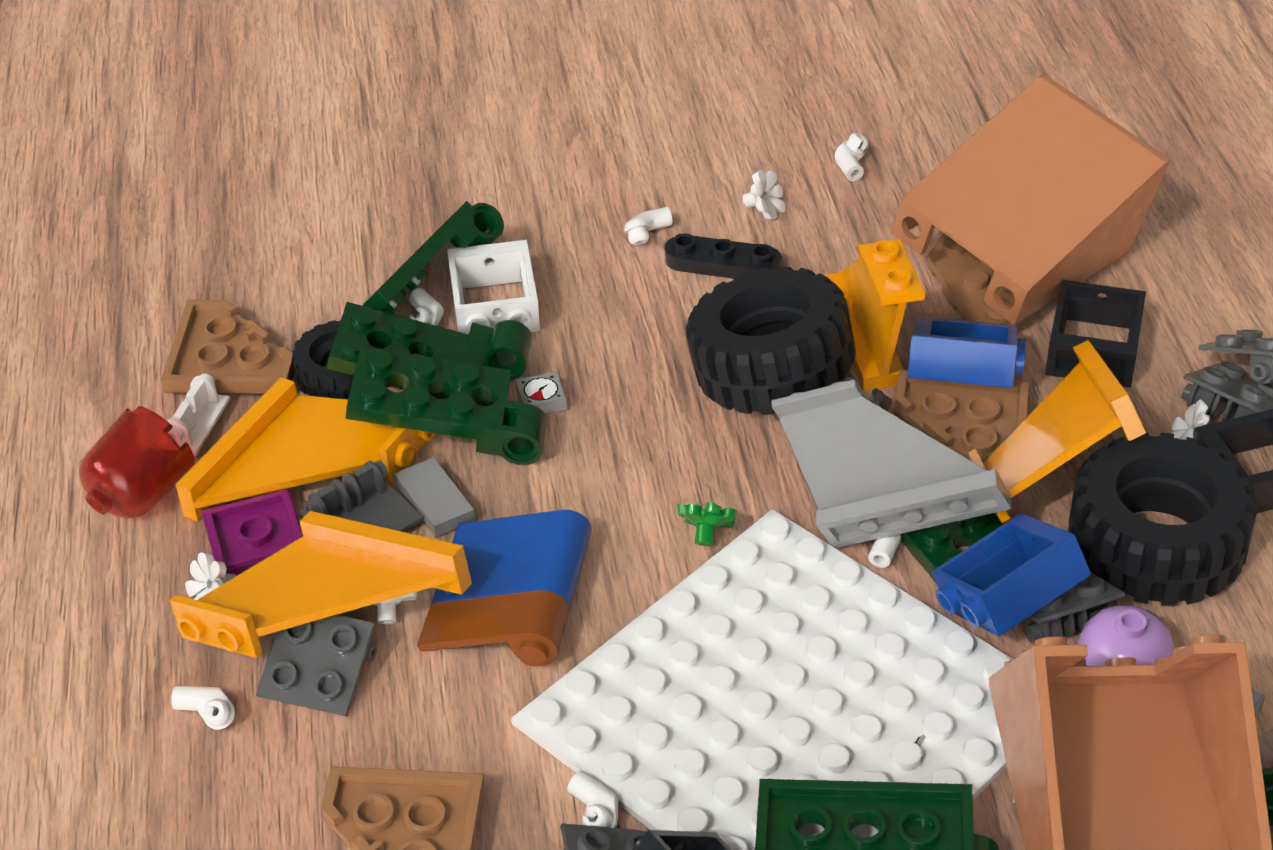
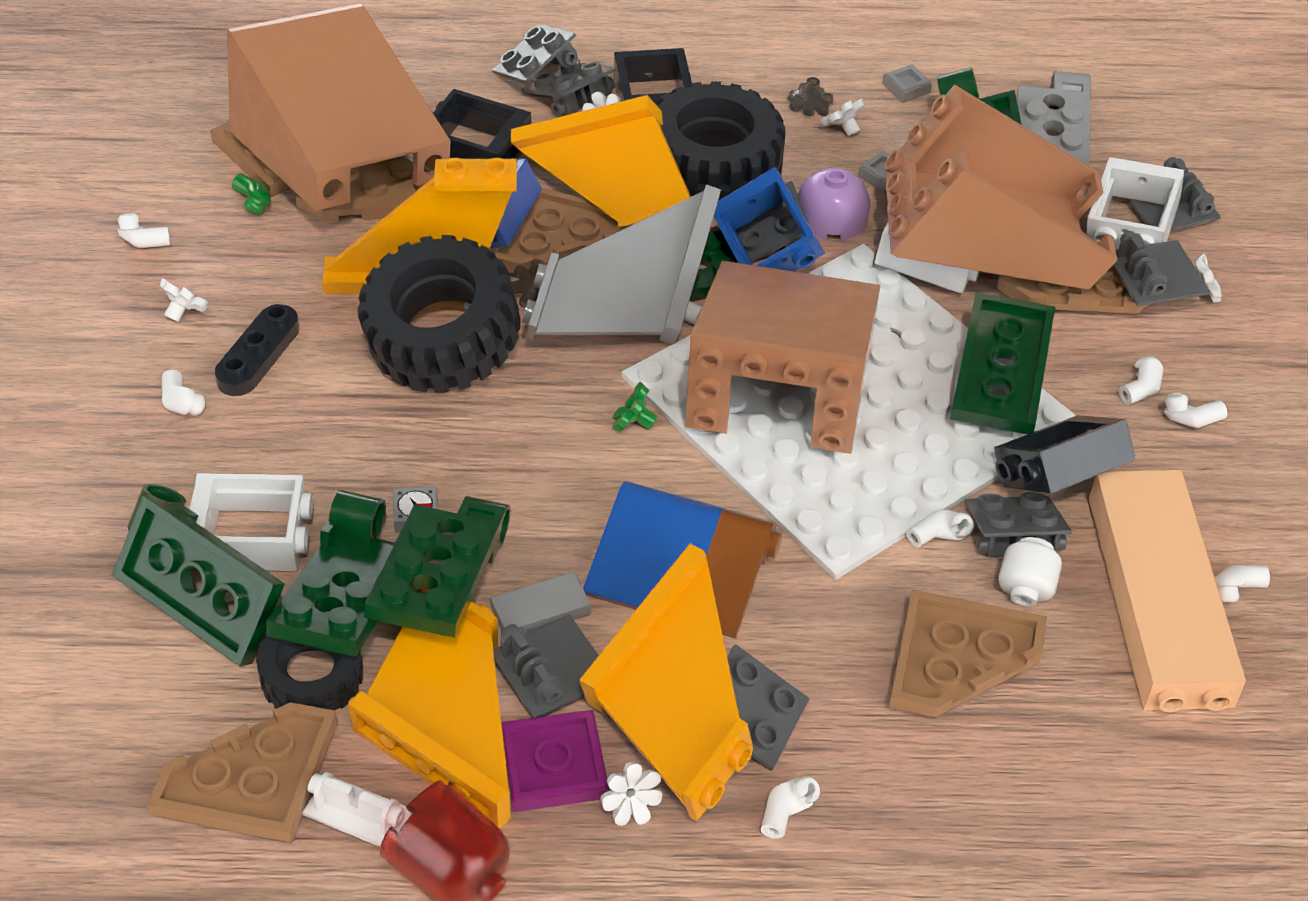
camera: 85 degrees left, 5 degrees up
none -> nougat windscreen [685,261,880,454]

